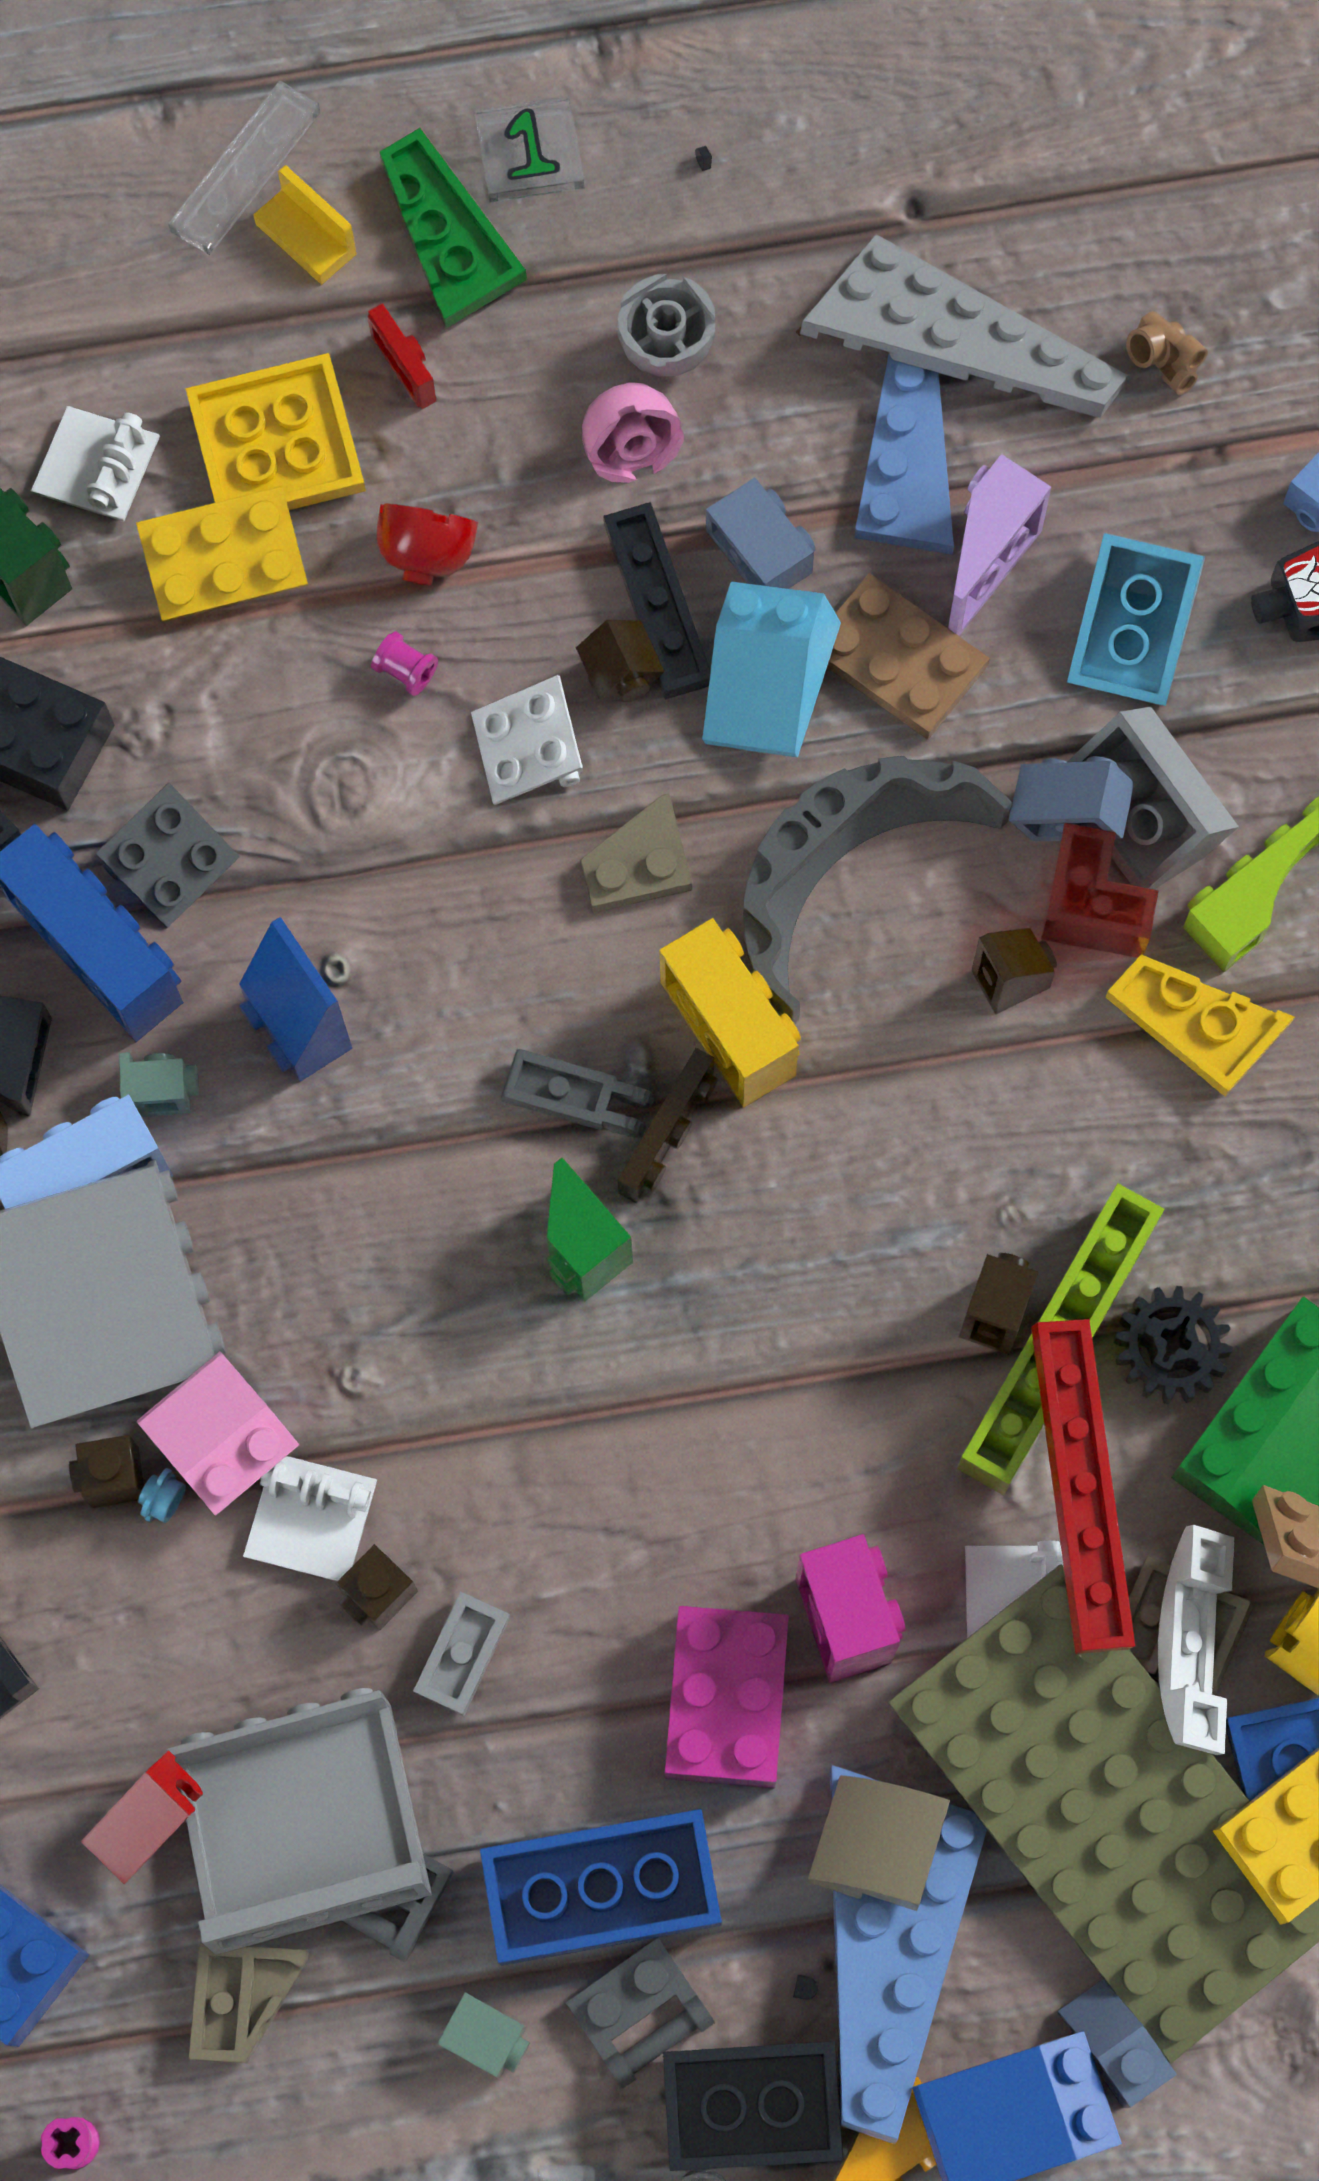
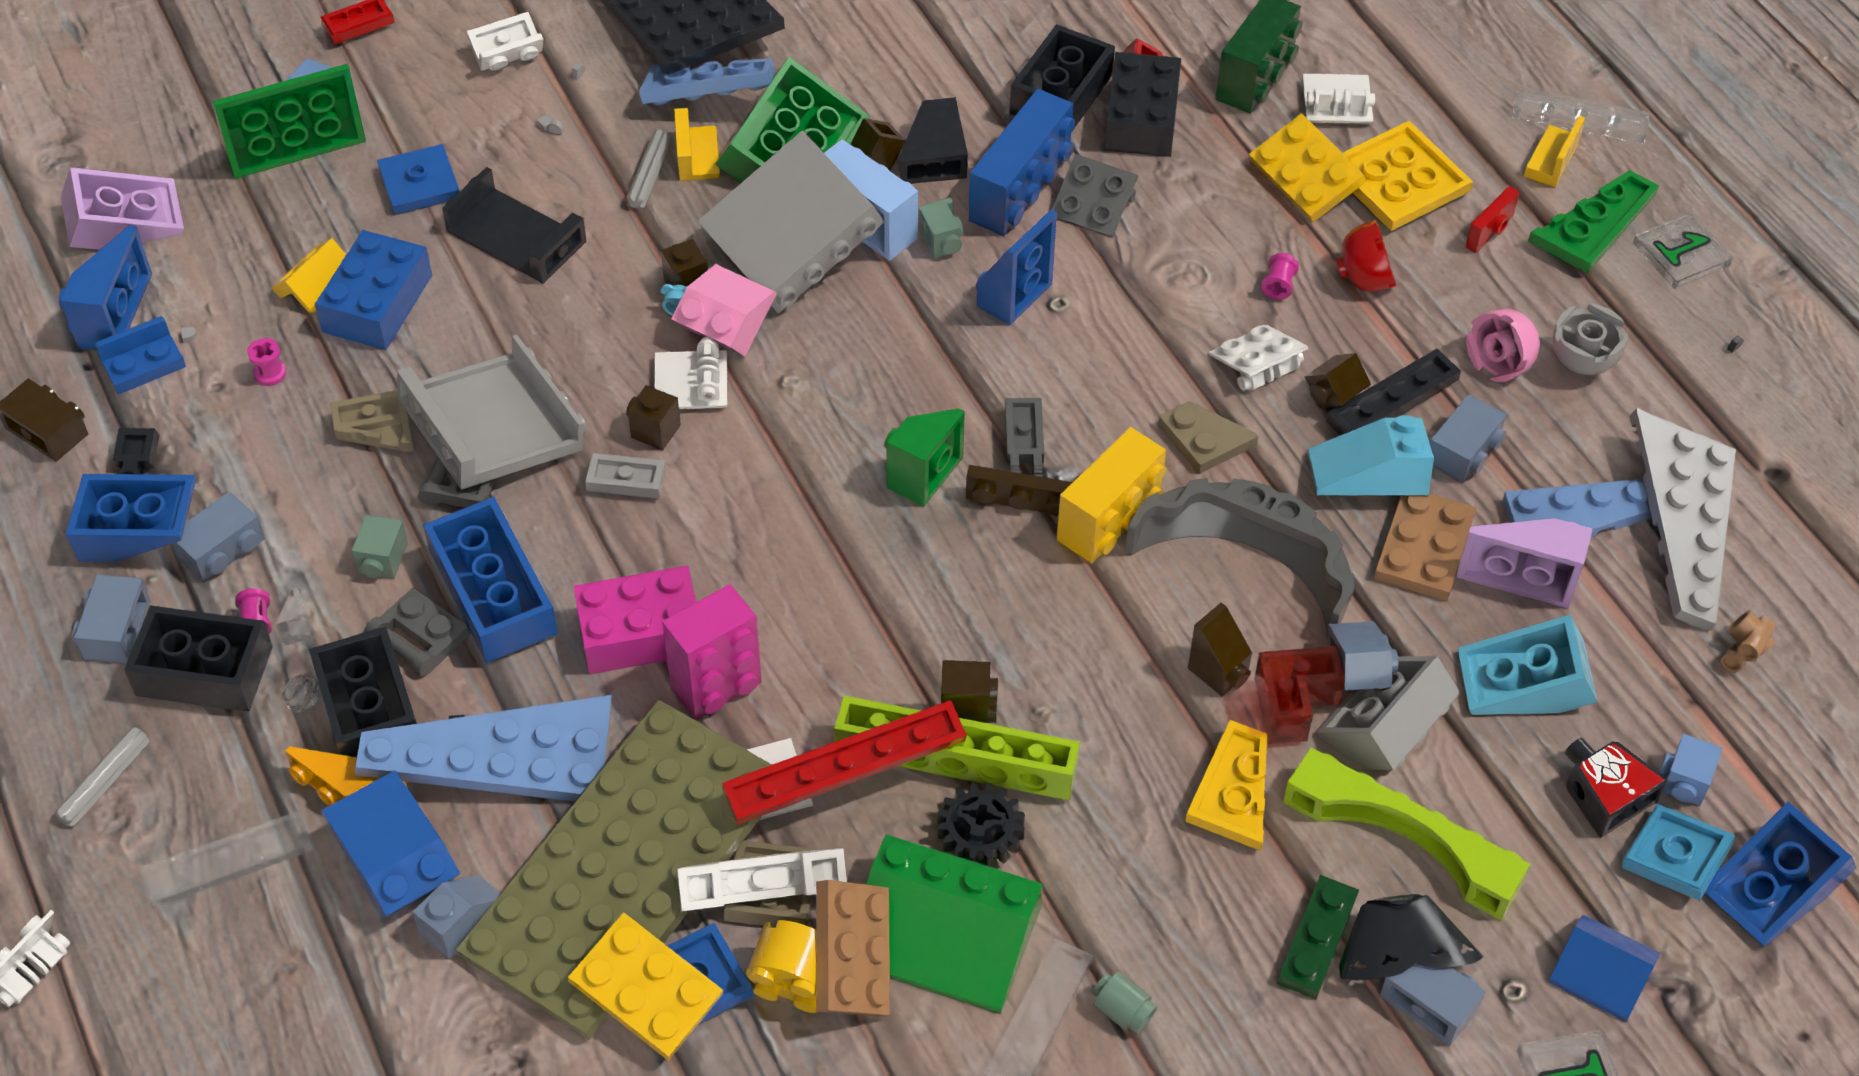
camera: 70 degrees right, 20 degrees down
hinge [81,1750,203,1885] -> none
dark tan slope [807,1775,950,1911] -> none

